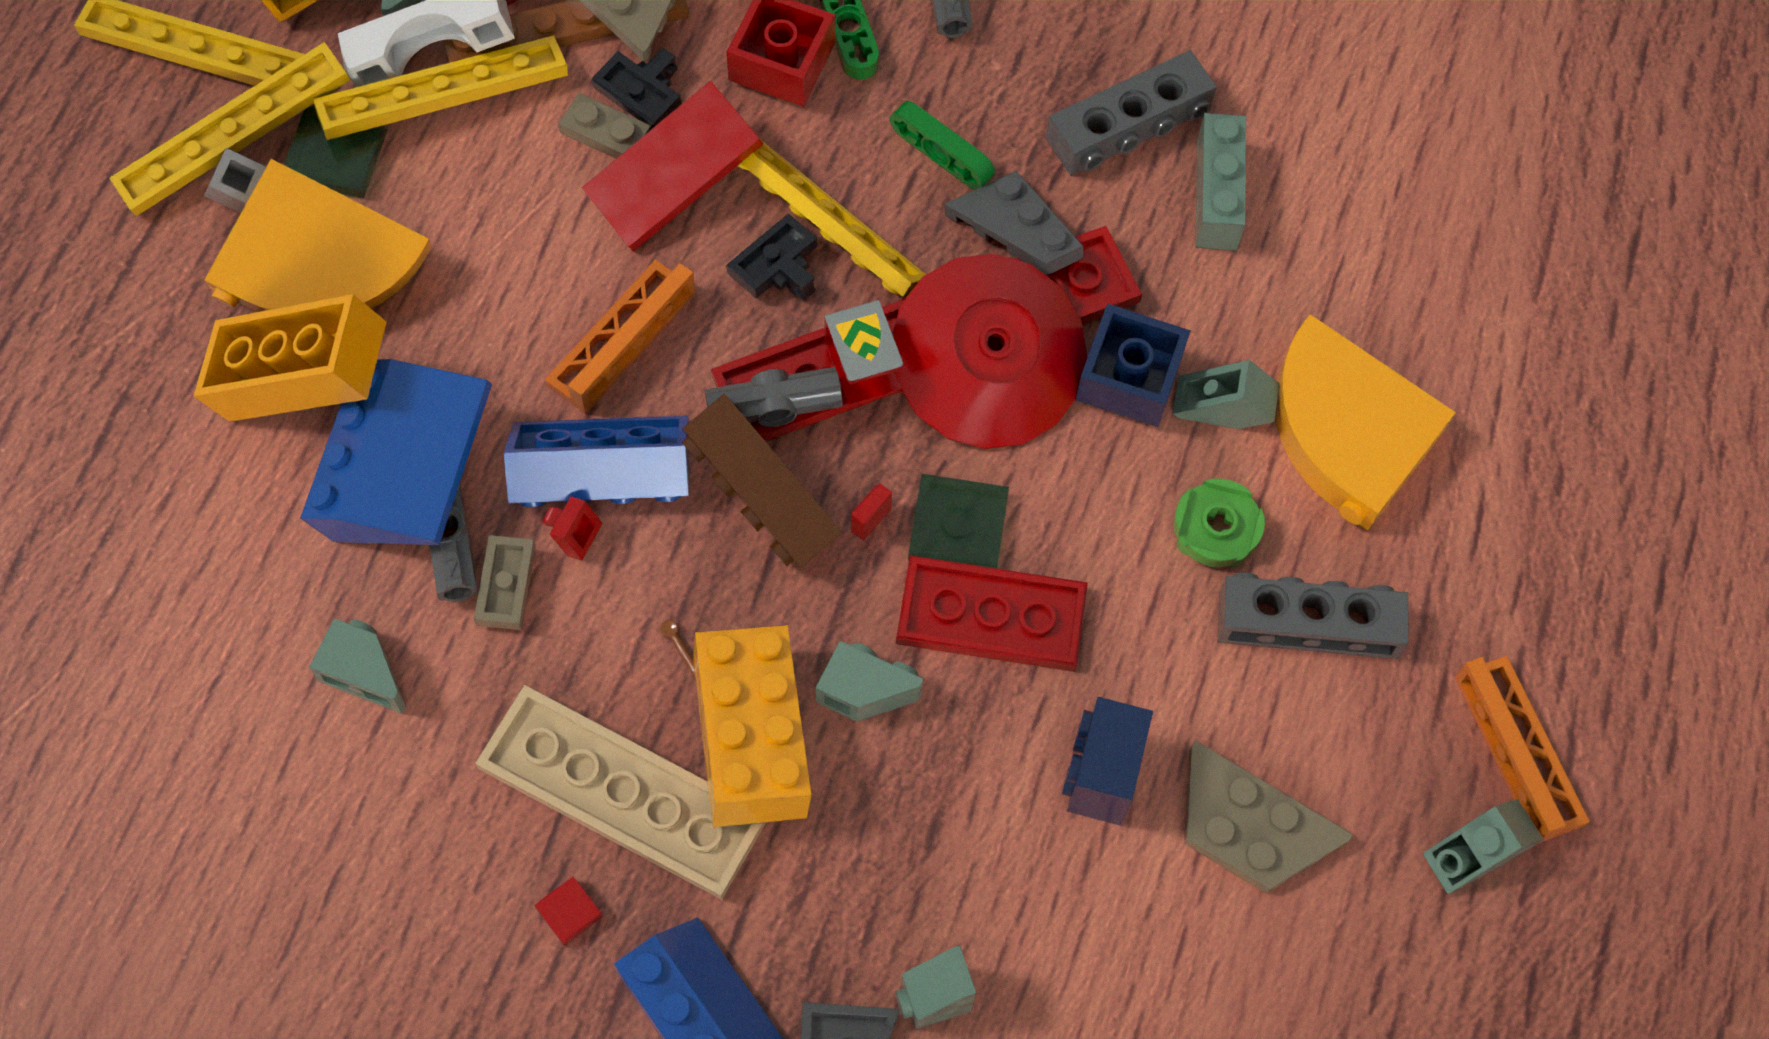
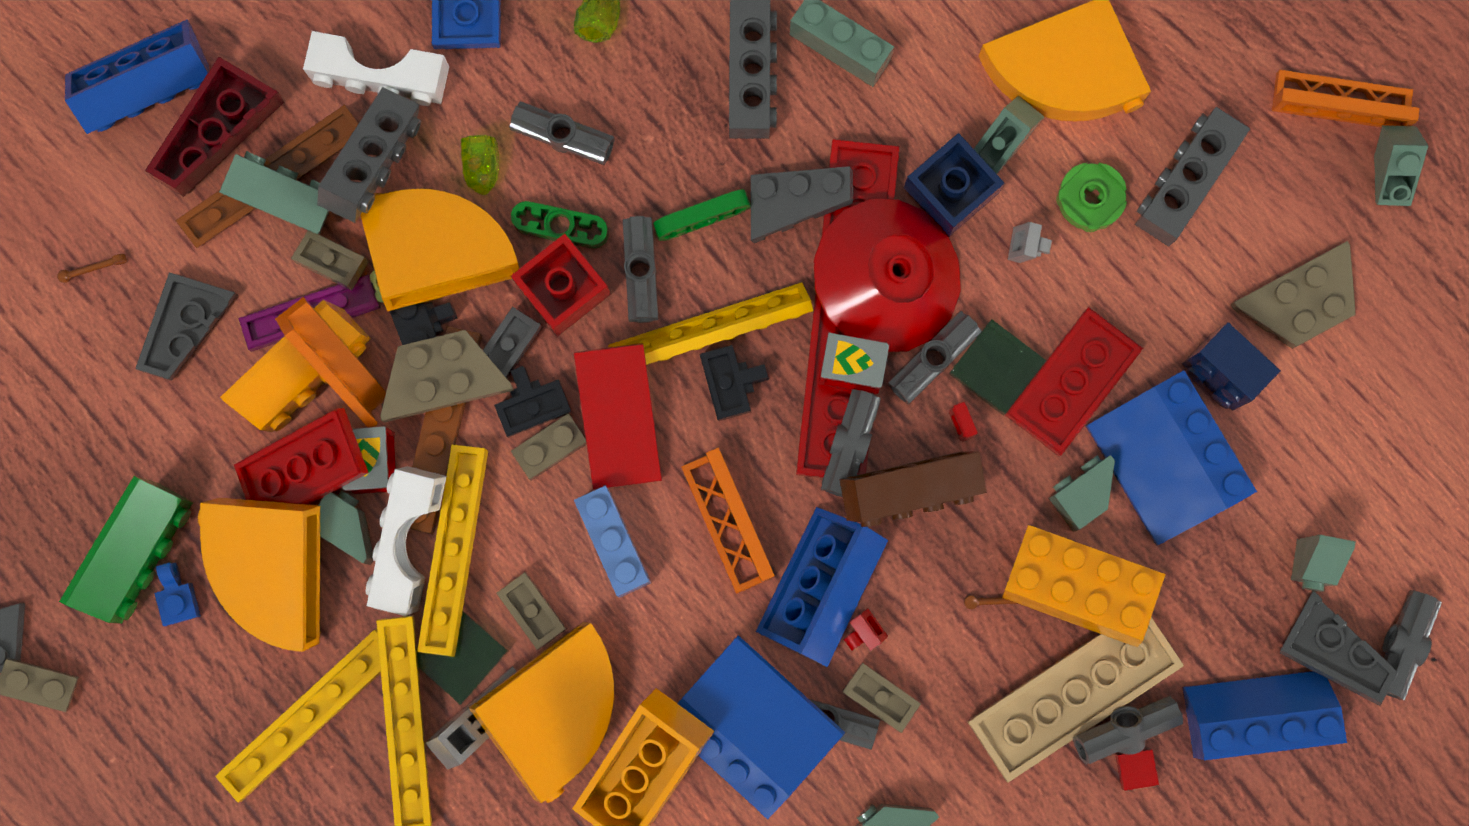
camera: 55 degrees left, 15 degrees up
none -> dark grey plate [483,306,542,379]
none -> dark tan plate [496,572,567,650]
none -> medium blue brick [574,485,651,598]
none -> dark grey piece [622,216,659,323]
none -> dark grey piece [888,311,982,405]
none -> light grey tile [1007,222,1052,263]
none -> dark grey piece [1073,696,1183,765]
none -> blue slope [1086,370,1257,546]

